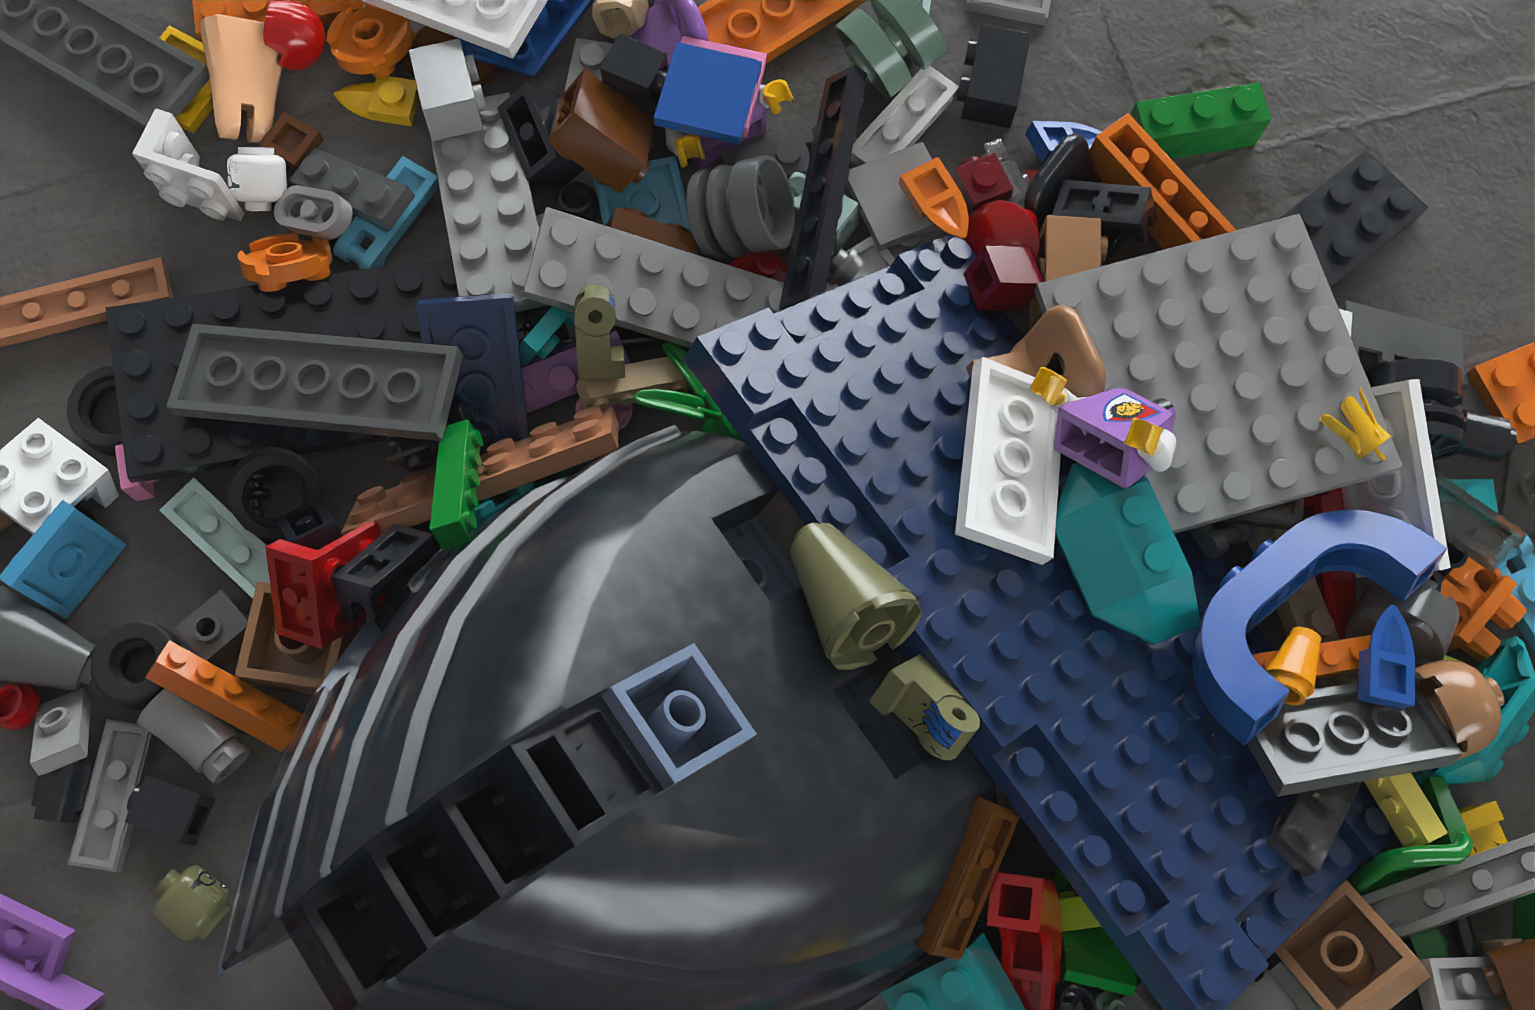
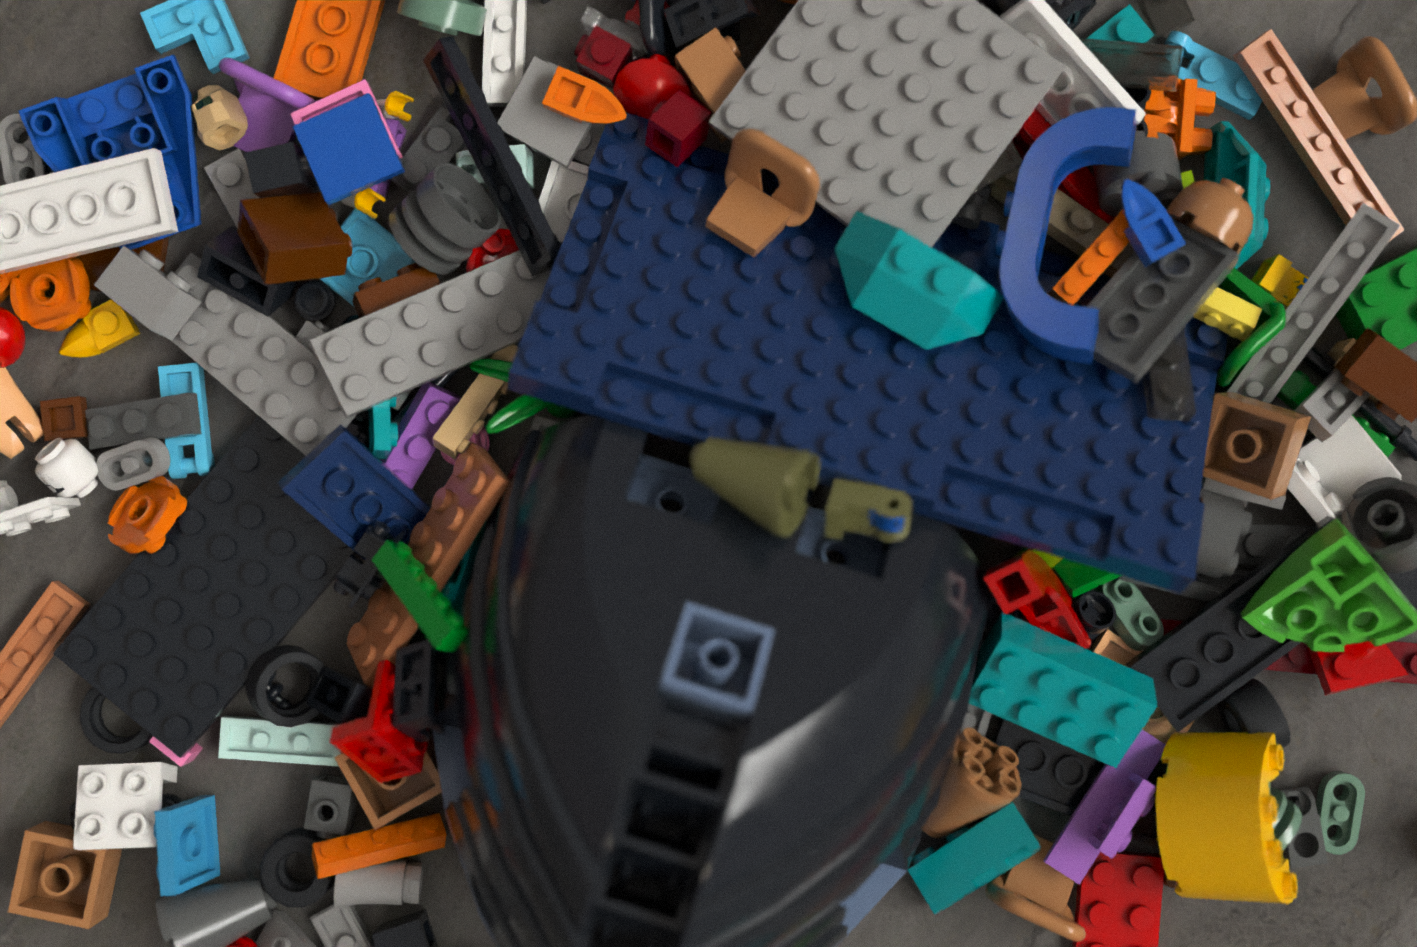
camera: 30 degrees left, 15 degrees up
dark grey plate [166,324,463,441] -> none
olive leg [574,284,625,380] -> none
flat silver plate [827,246,865,286] -> none
reddish brown tile [915,796,1020,961] -> none
white plate [955,357,1061,565] -> none
torso [1030,367,1176,489] -> none
light orange cone [1266,627,1321,705] -> none
yellow piece [1319,388,1391,461] -> none

